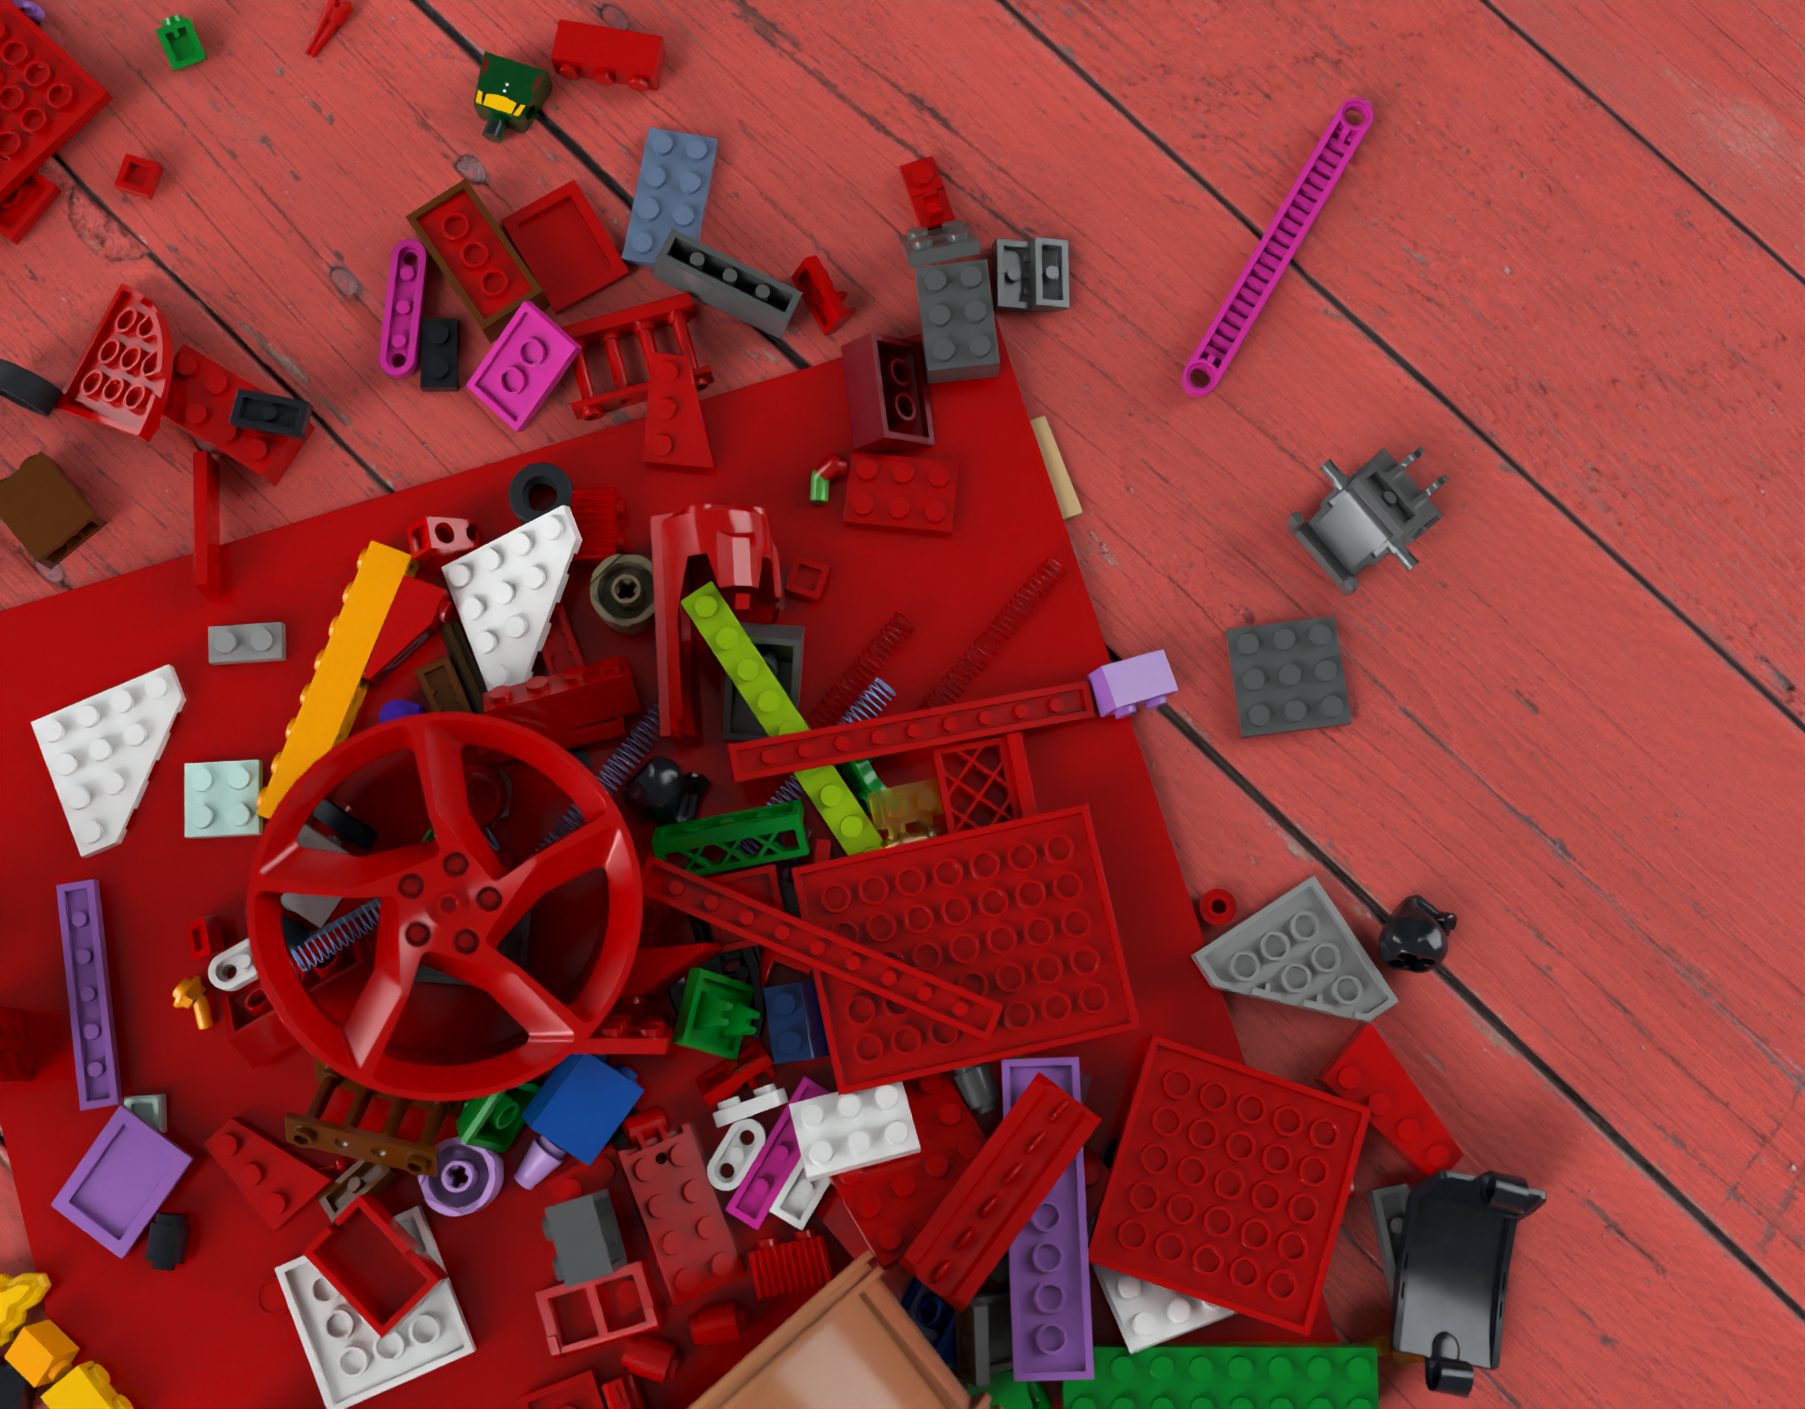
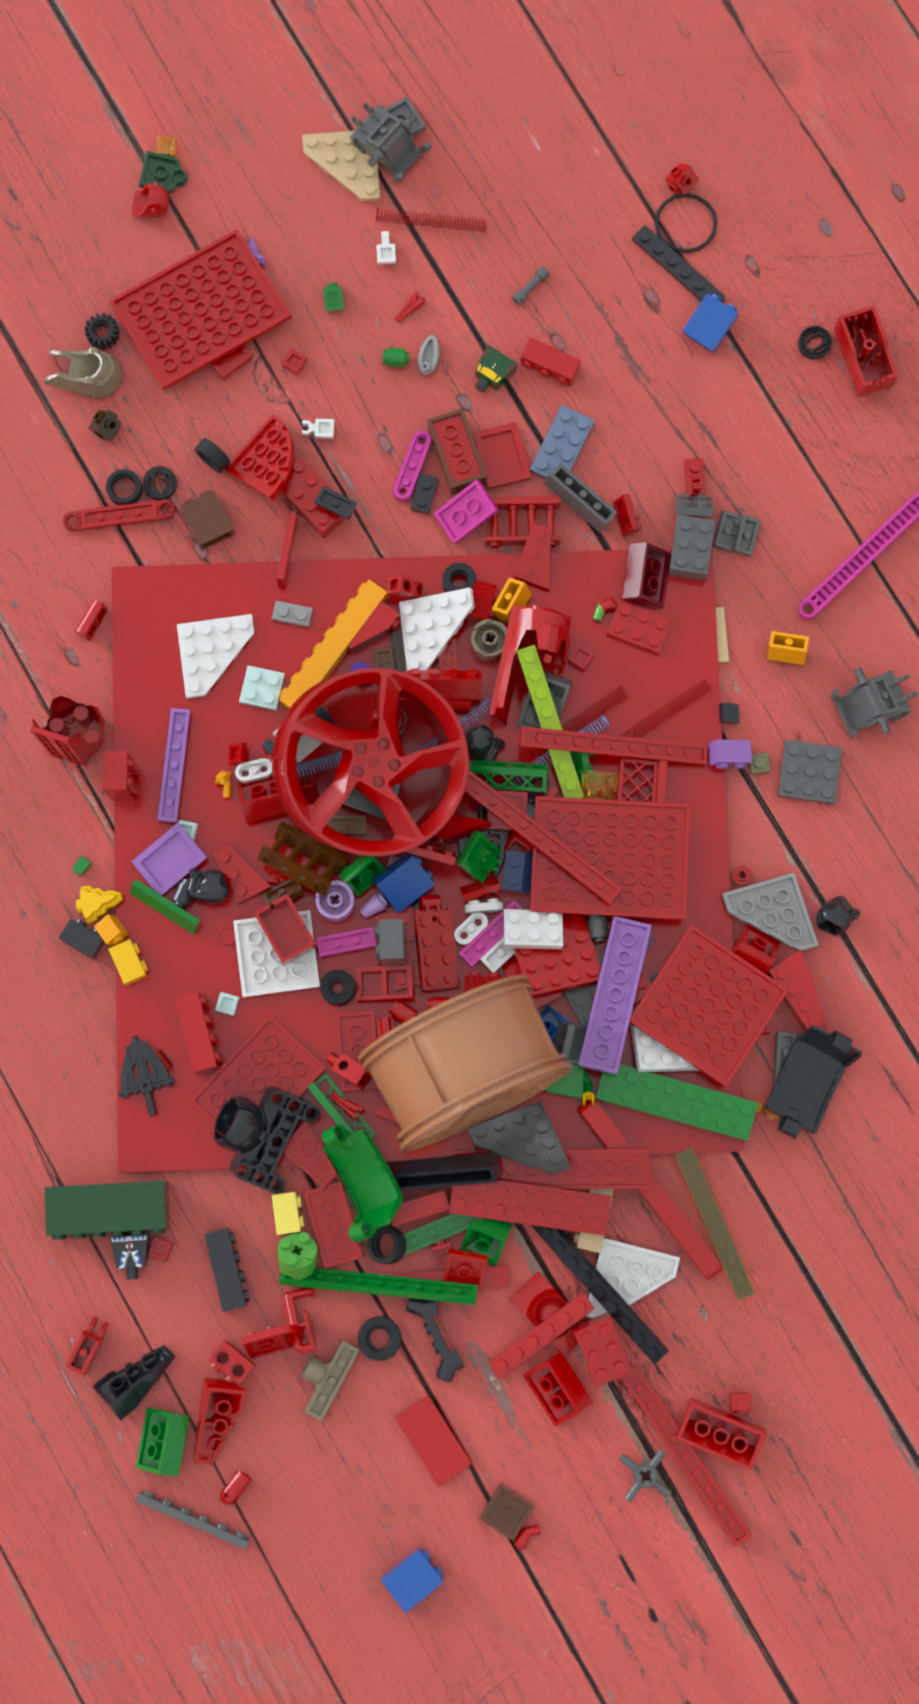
camera: 15 degrees right, 0 degrees up
red plate [898,1072,1102,1313] -> none
none -> green tile [130,880,200,935]
none -> black piece [187,868,229,904]
none -> white plate [302,418,334,439]
none -> dark pink plate [316,927,377,958]
none -> black tyre [320,970,356,1006]
none -> medium nougat tile [328,815,367,836]
none -> green brick [383,348,409,367]
none -> light grey arm [418,335,440,374]
none -> light orange brick [492,578,532,623]
none -> black tile [719,703,739,724]
none -> red slope [732,924,780,974]
none -> olive plate [749,753,771,775]
none -> light orange brick [767,631,809,665]

